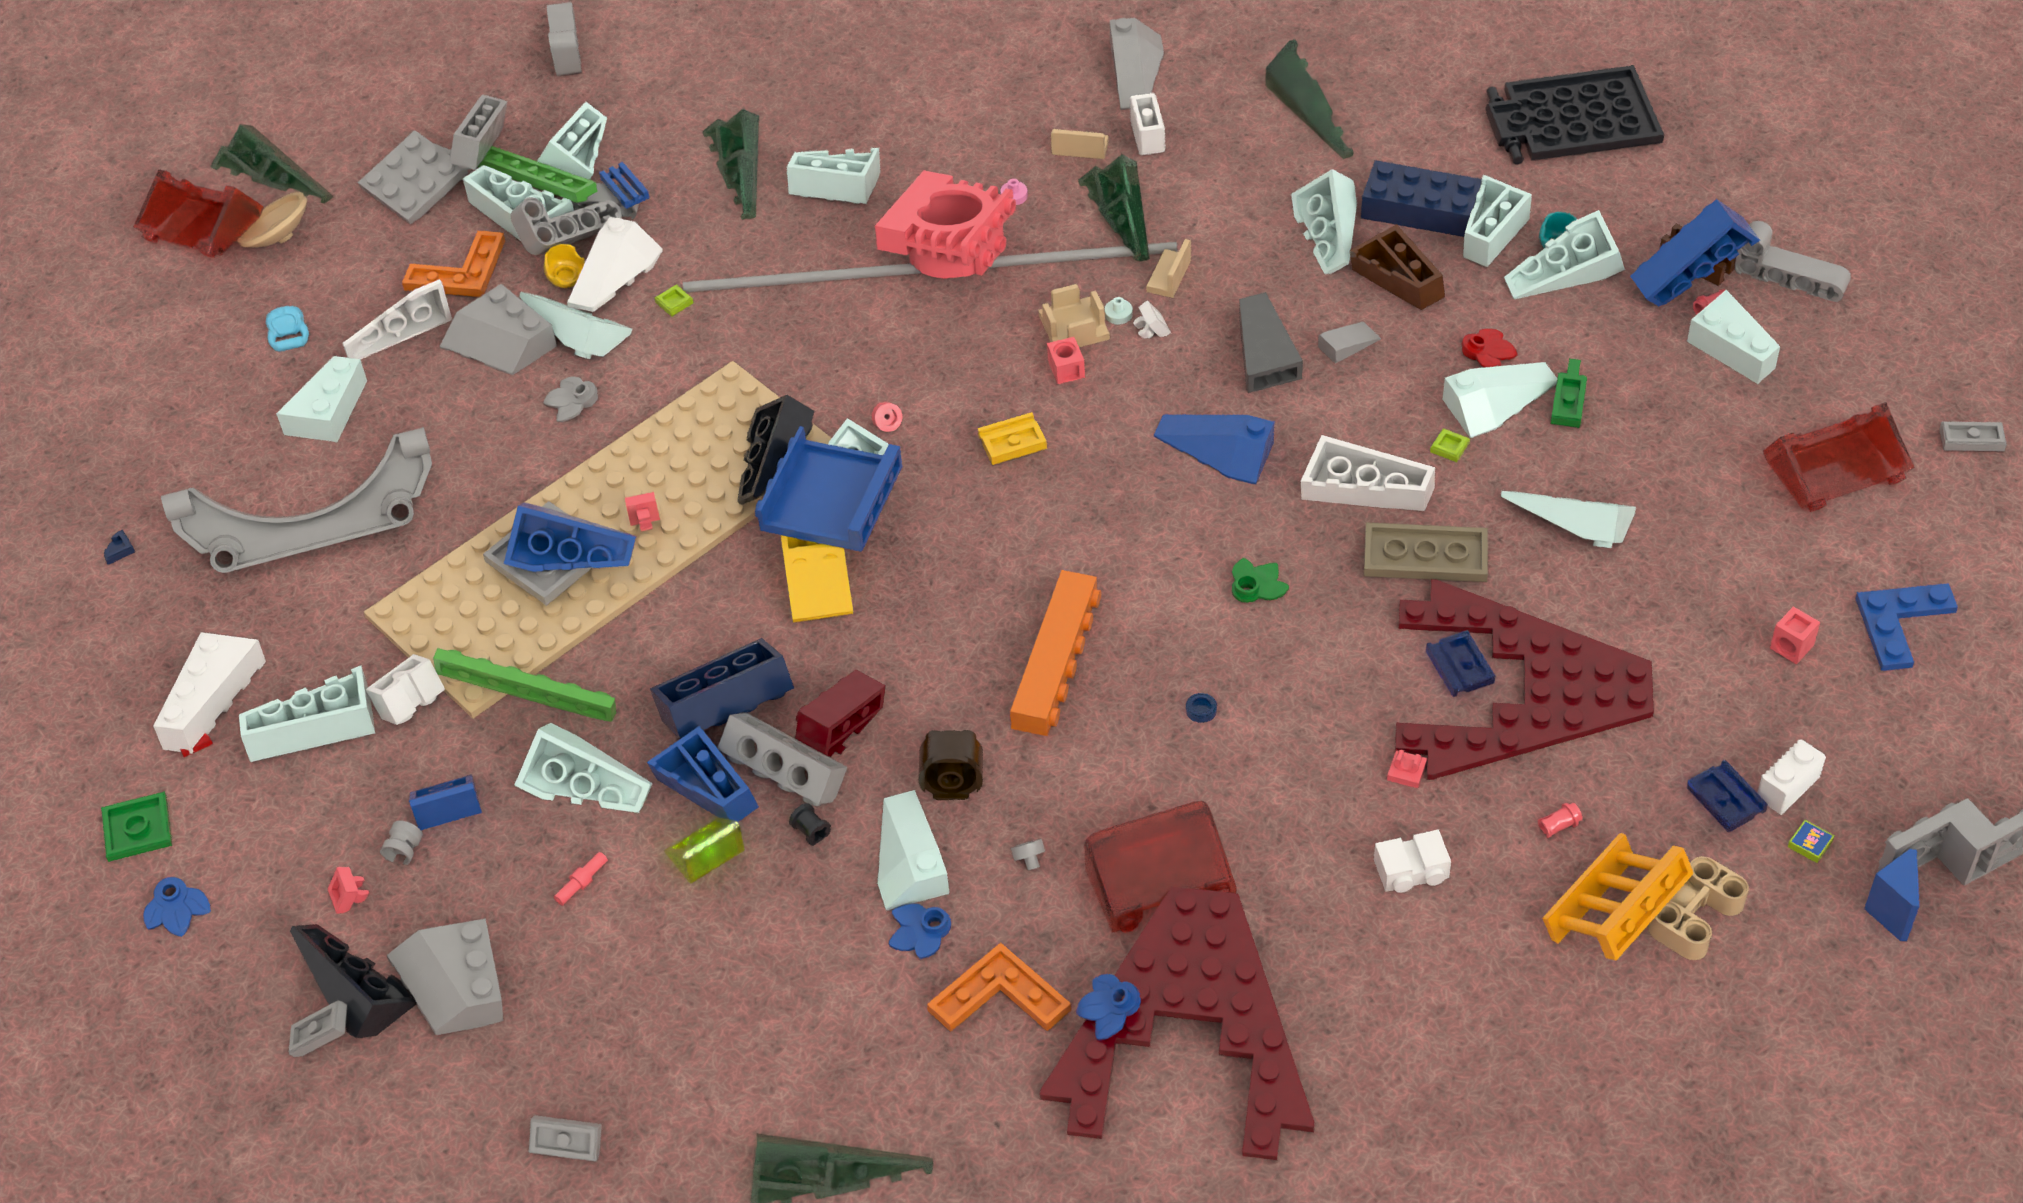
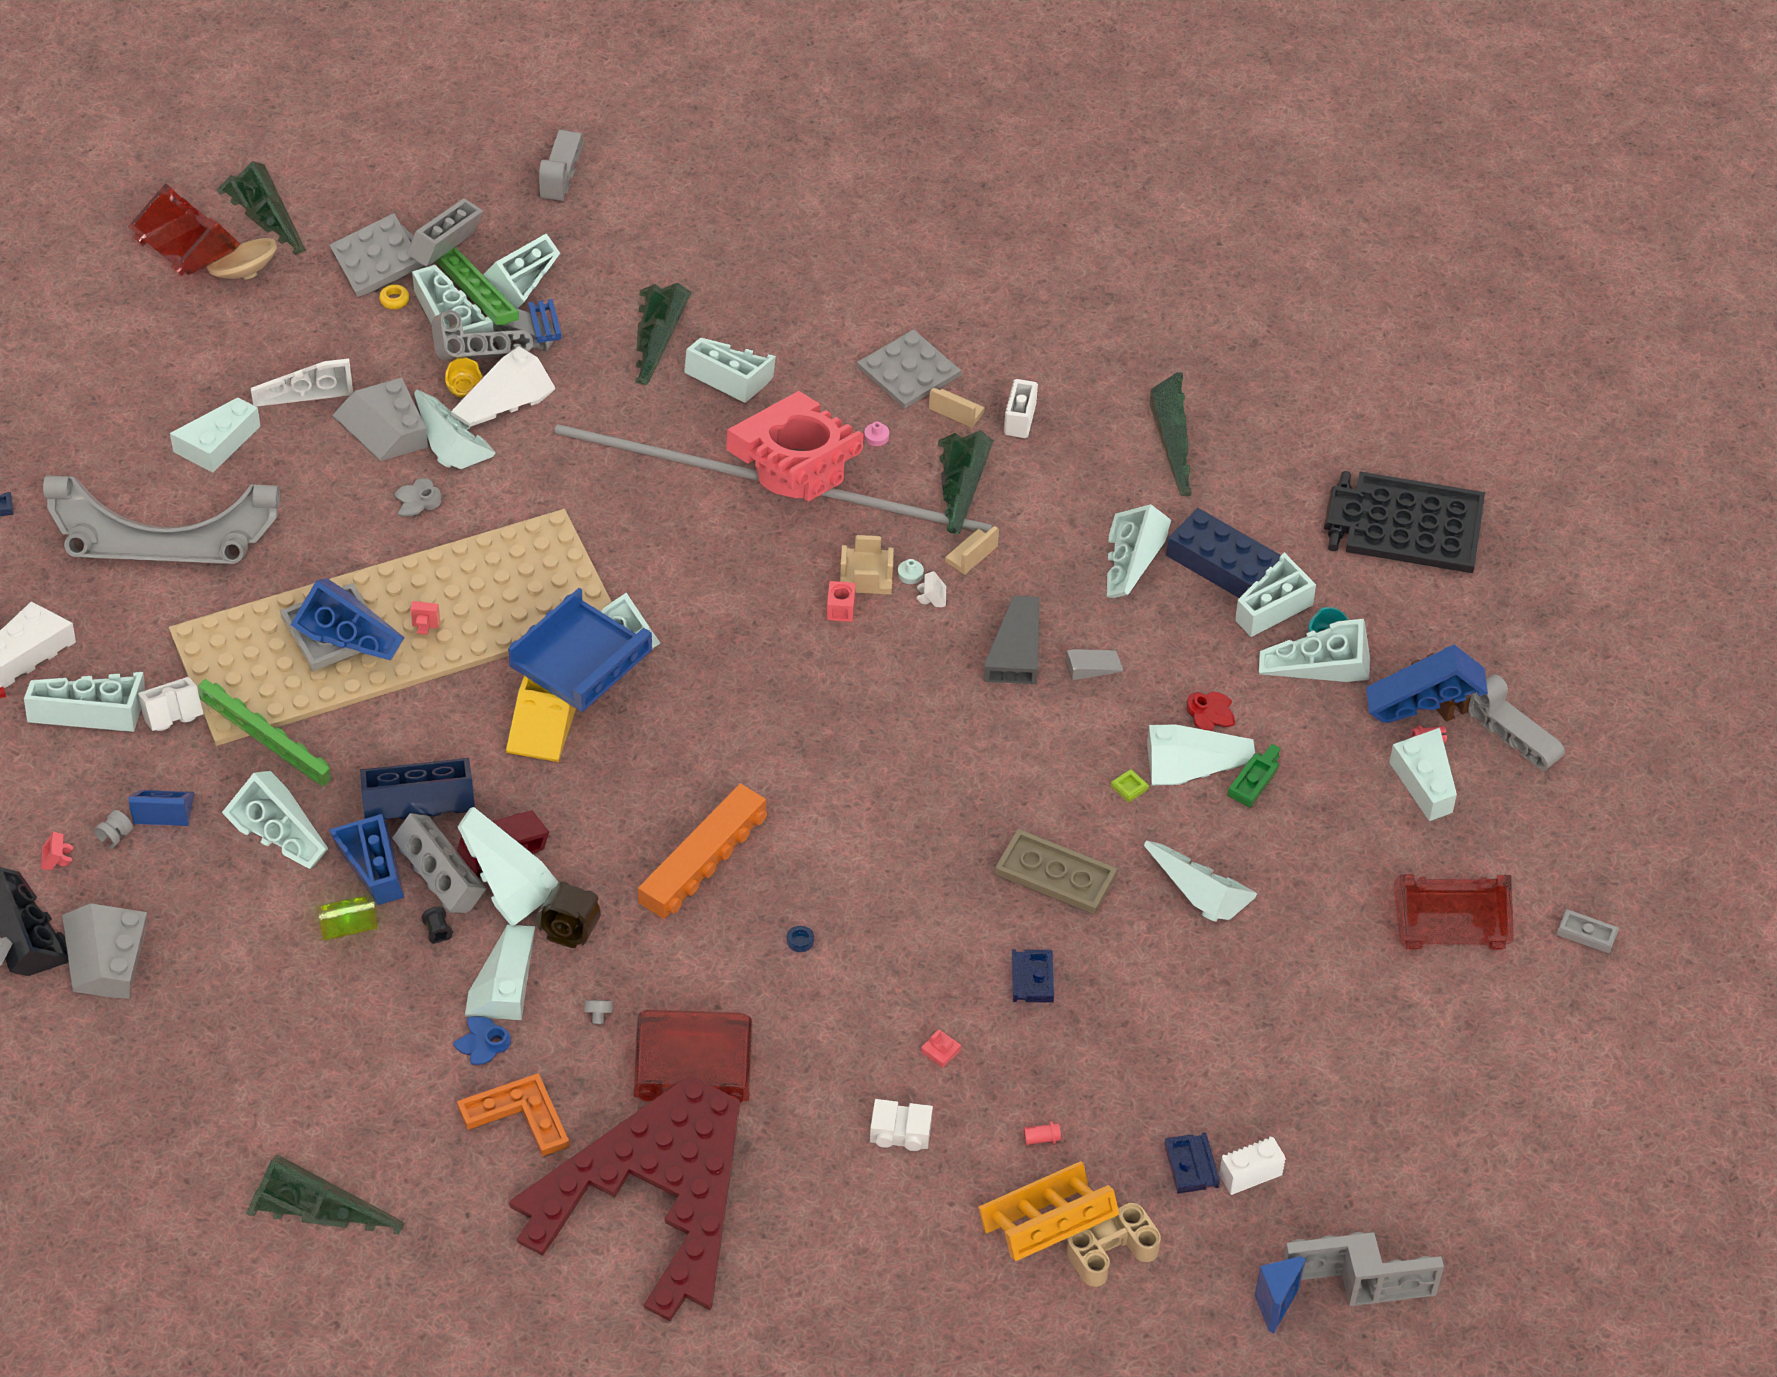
camera: 15 degrees right, 0 degrees up
medium azure piece [266,306,309,352] -> none
orange plate [402,231,506,297] -> none
light grey plate [529,1115,602,1162] -> none
coral bar [554,852,608,906] -> none
lime tile [654,284,694,317] -> none
black wedge [737,395,815,505] -> none
coral tile [872,402,902,432] -> none
yellow plate [978,412,1047,465] -> none
blue plate [1076,974,1141,1040] -> none
light grey wedge [1109,18,1164,110] -> none
blue wedge [1154,415,1275,485] -> none
green plate [1232,558,1289,603] -> none
white wedge [1301,435,1435,511] -> none
reddish brown wedge [1349,224,1445,310] -> none
dark red wing [1395,579,1654,780] -> none
coral brick [1770,606,1820,664] -> none
tile [1788,820,1835,863] -> none
blue plate [1855,583,1958,671] -> none
none -> yellow piece [379,285,410,310]
none -> light aqua wedge [458,807,558,926]
none -> light grey plate [857,329,961,409]

